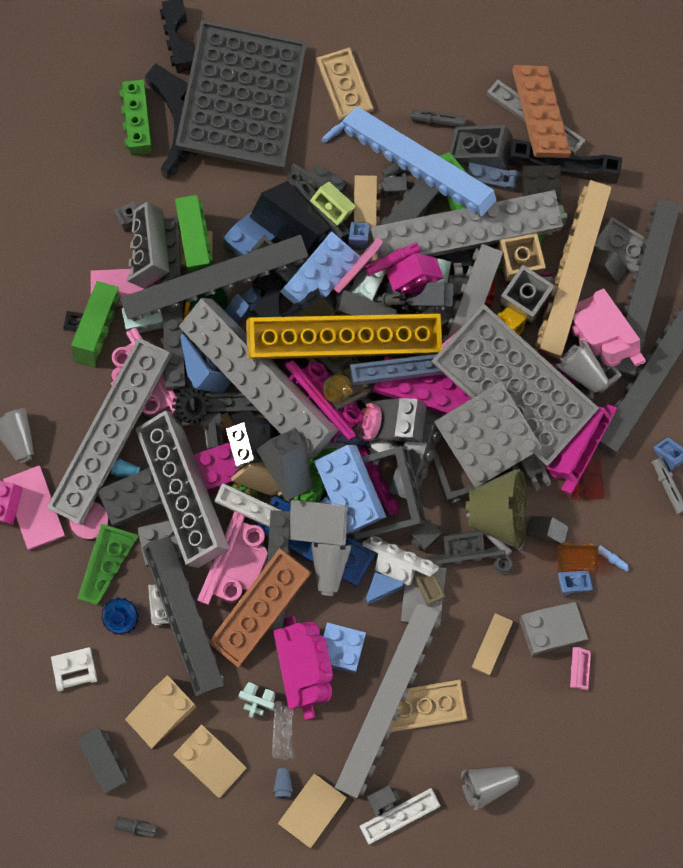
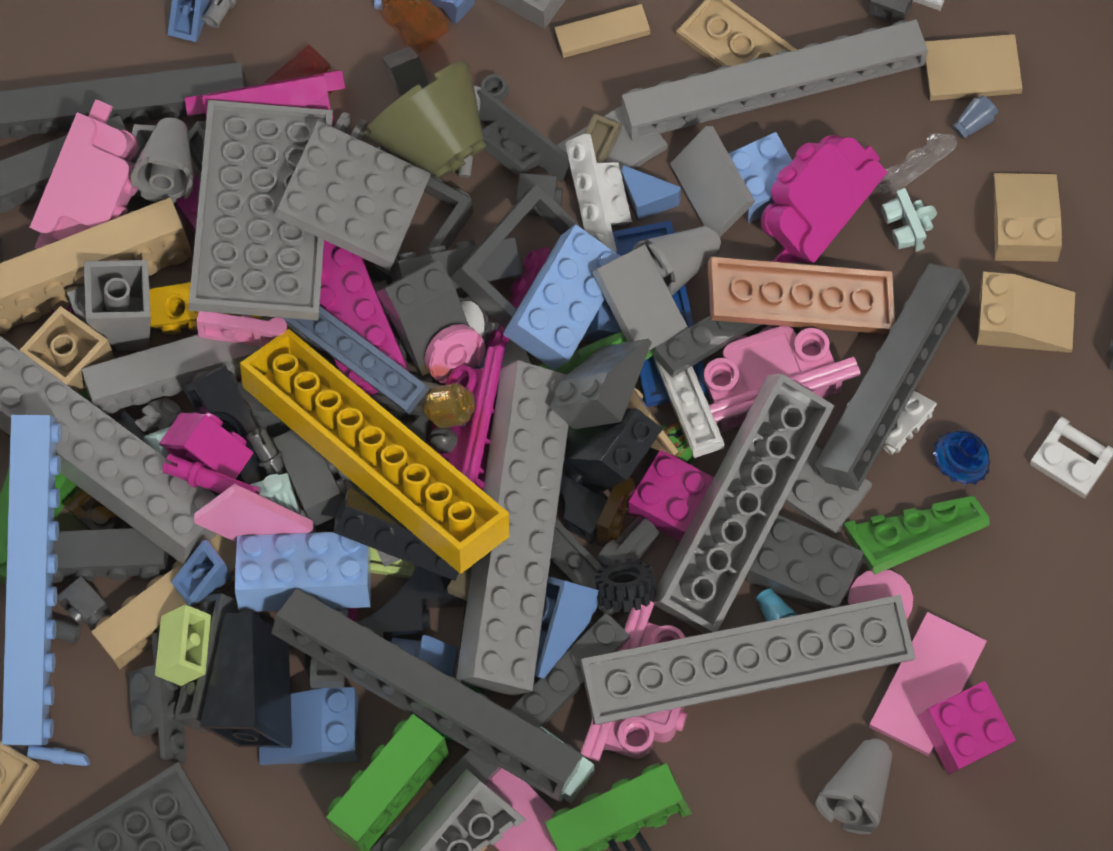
camera: 125 degrees left, 5 degrees down
none -> light grey tile [670,126,755,237]

